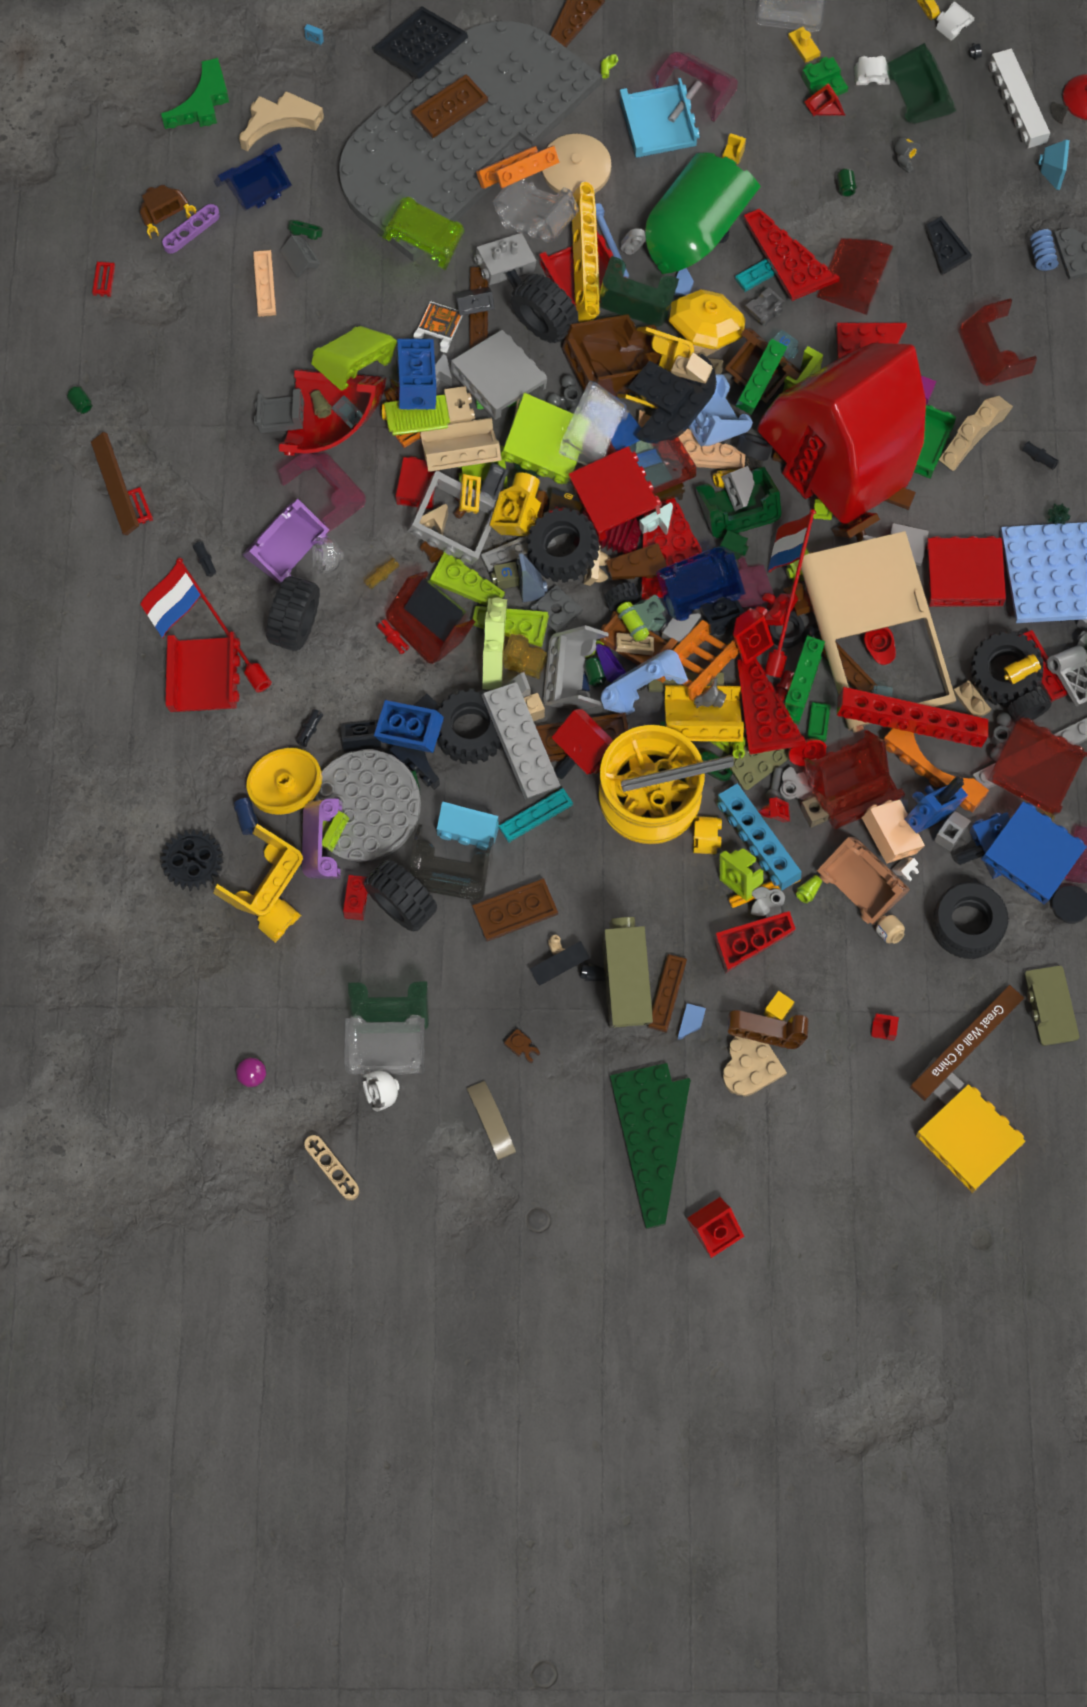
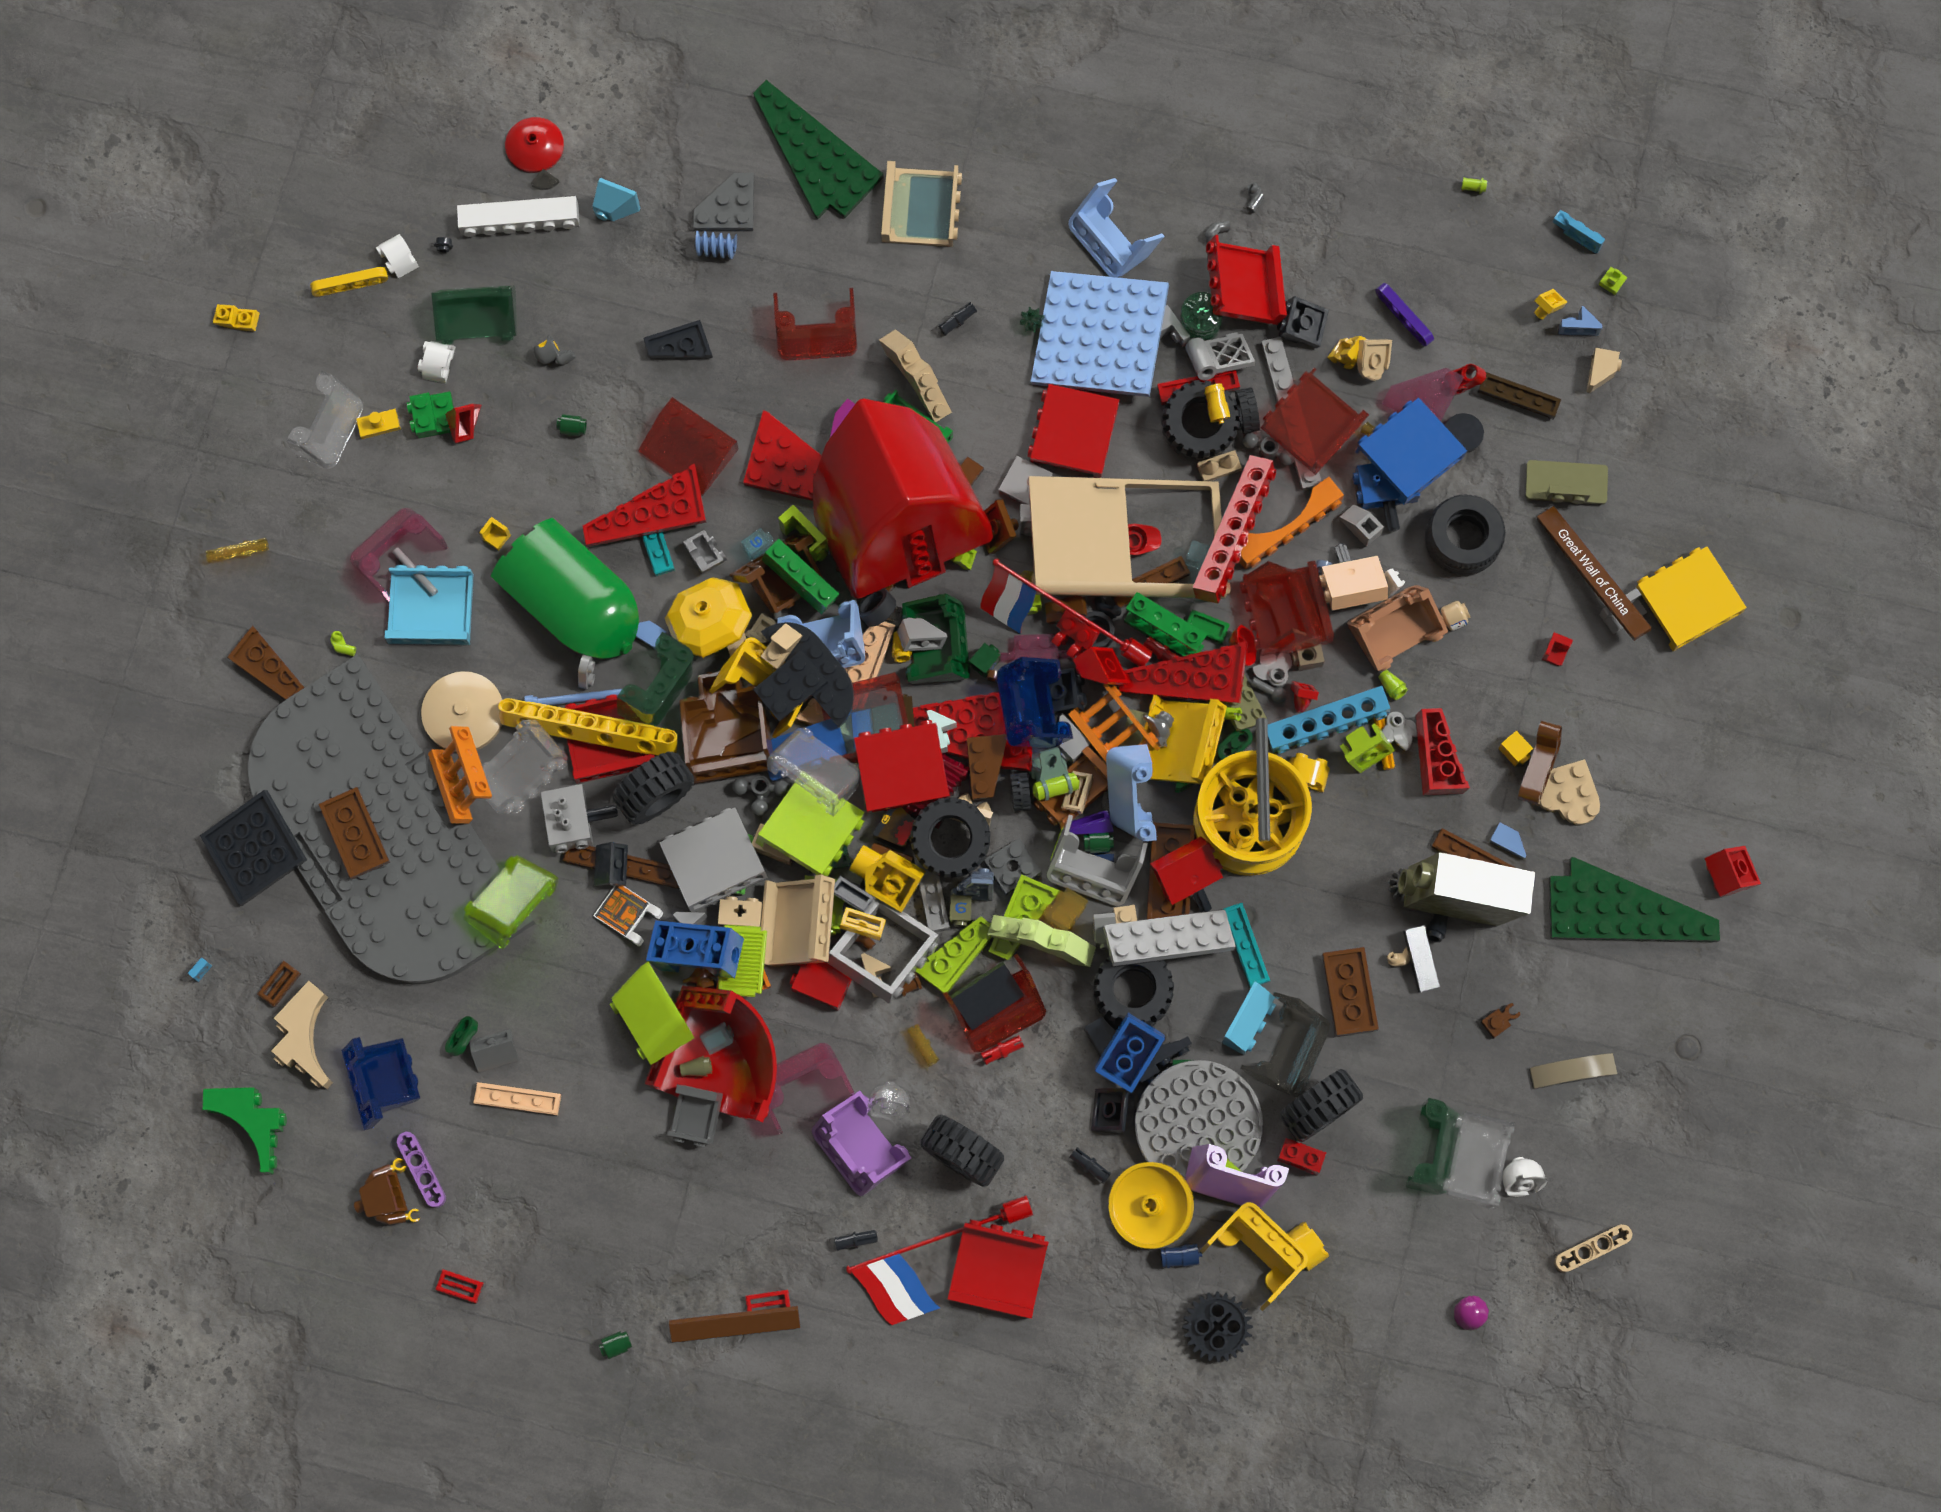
camera: 75 degrees left, 5 degrees up
blue piece [905,776,968,834] -> none
none -> reddish brown tile [258,960,301,1007]

